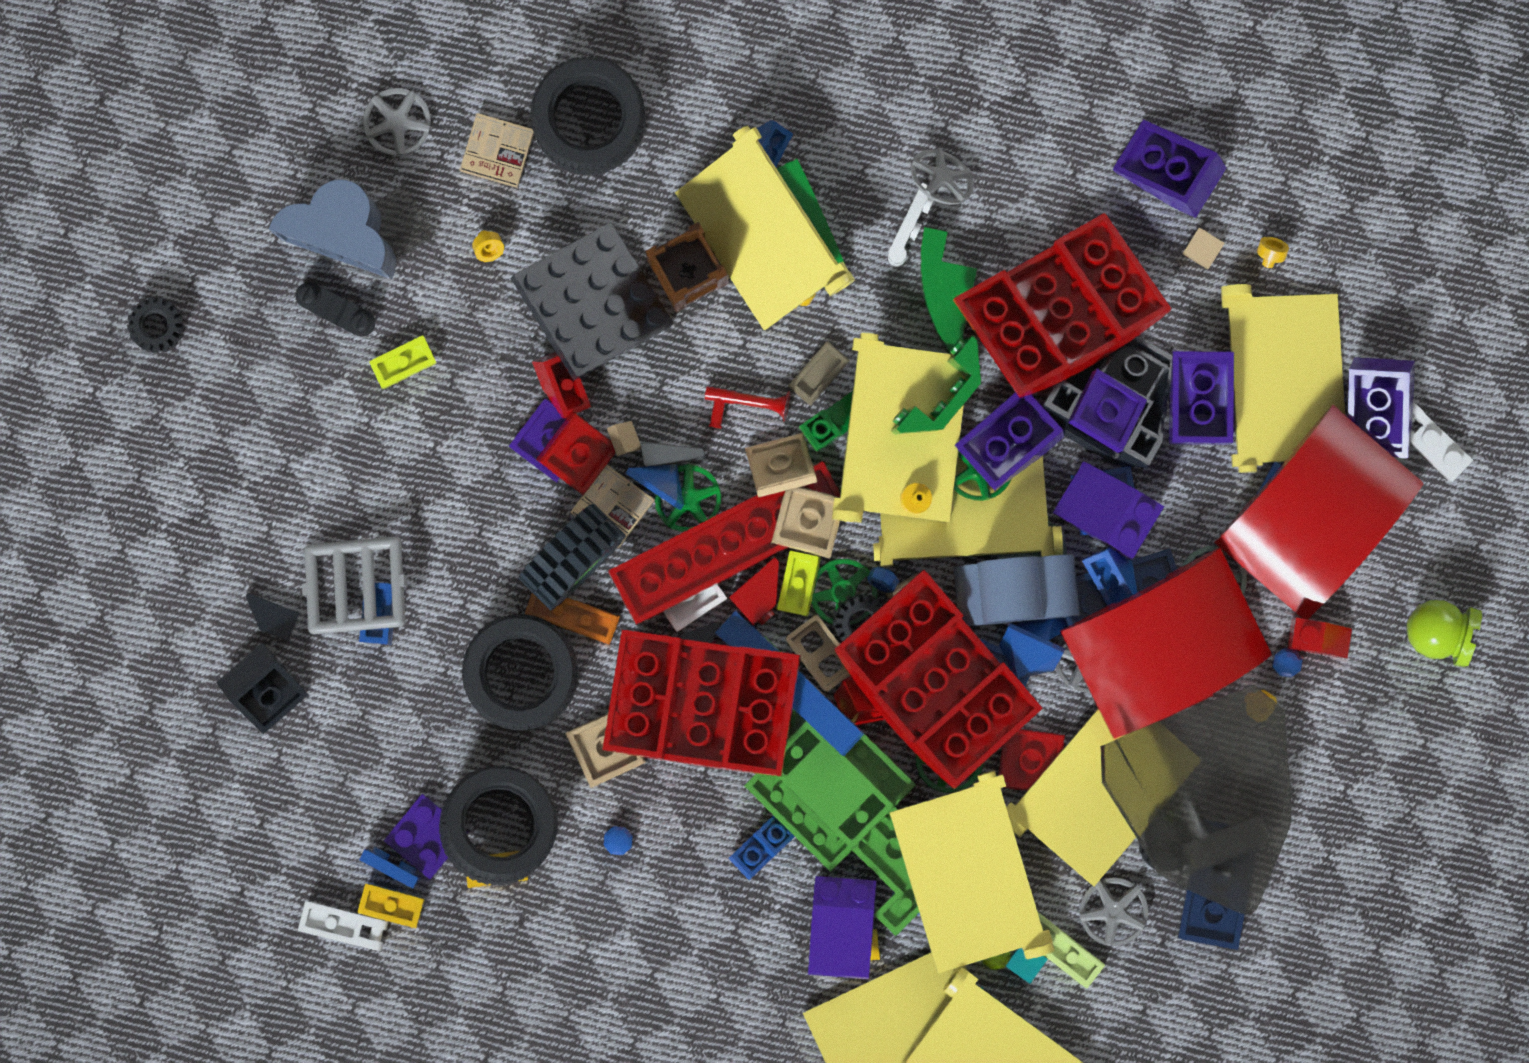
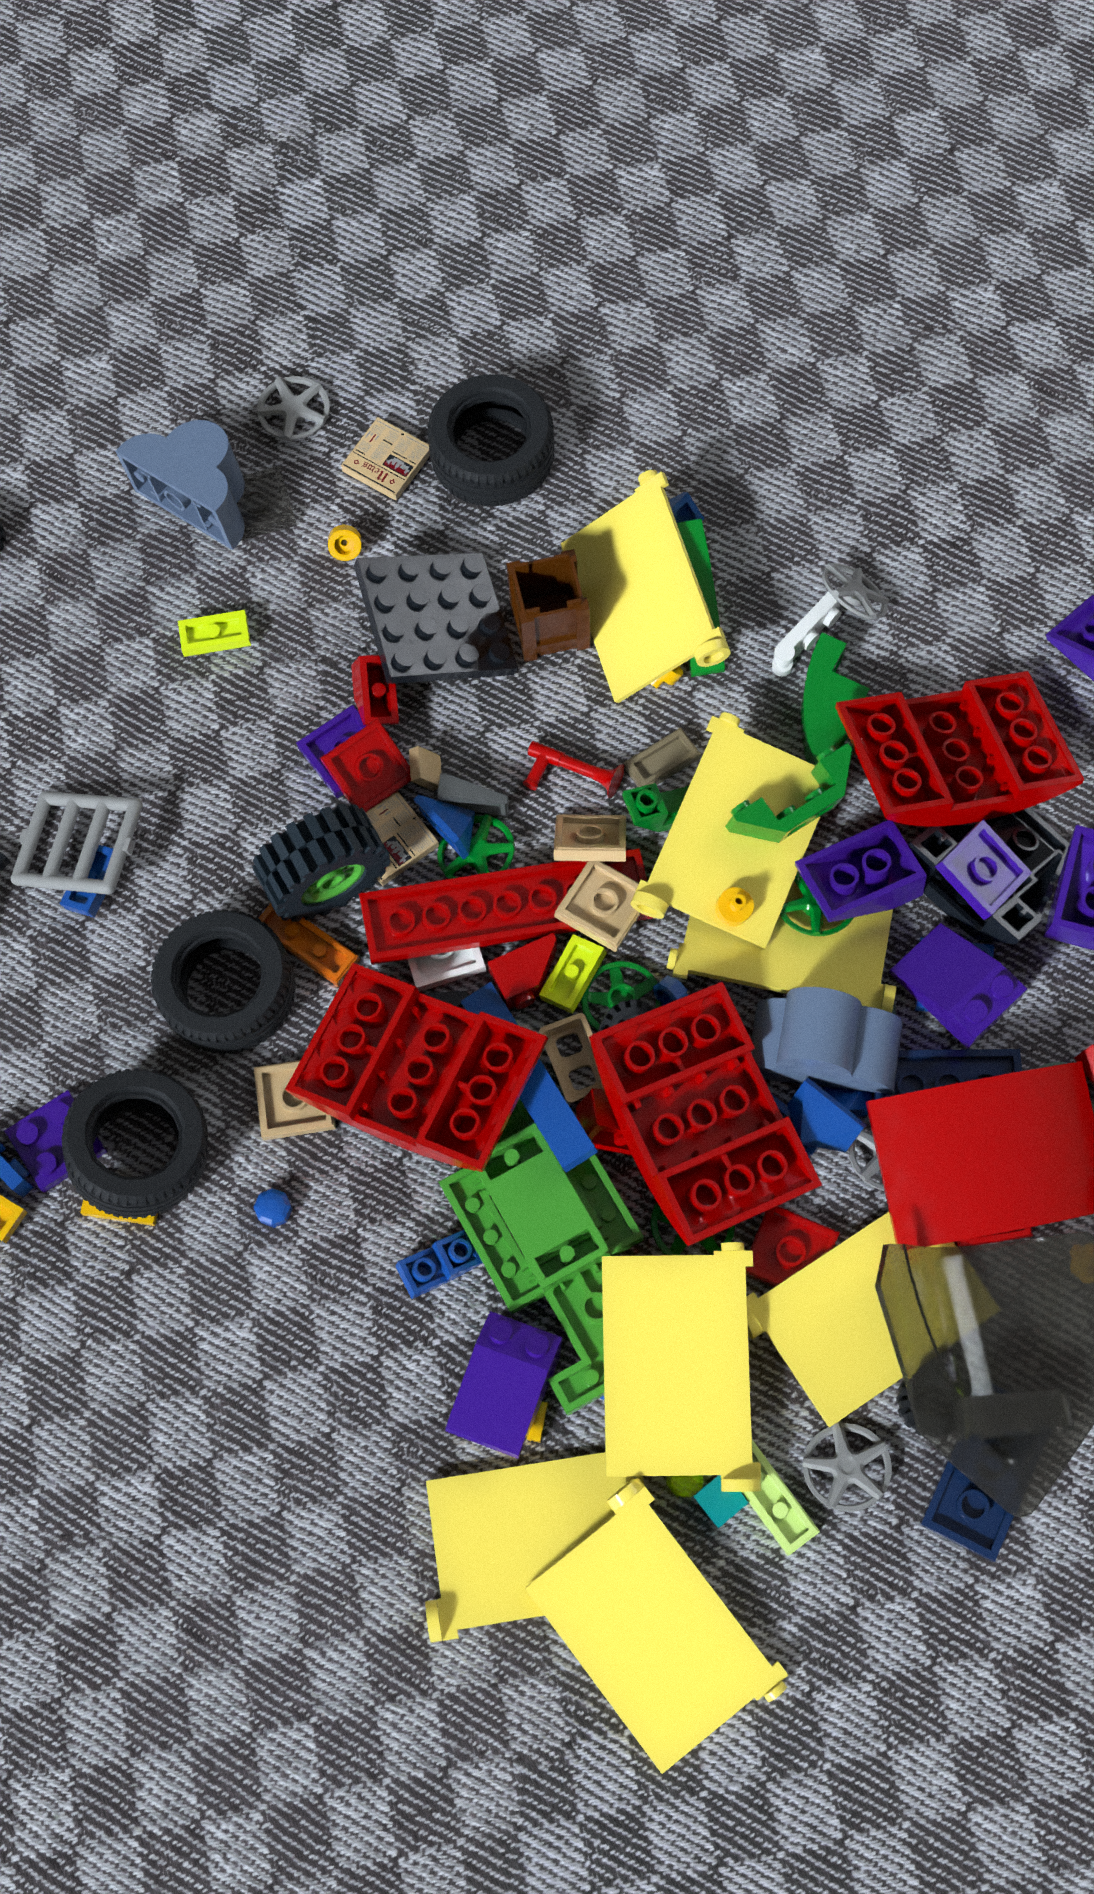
camera: 20 degrees right, 15 degrees down
black piece [295,282,375,337] -> none
blue slope [1082,548,1137,605] -> none

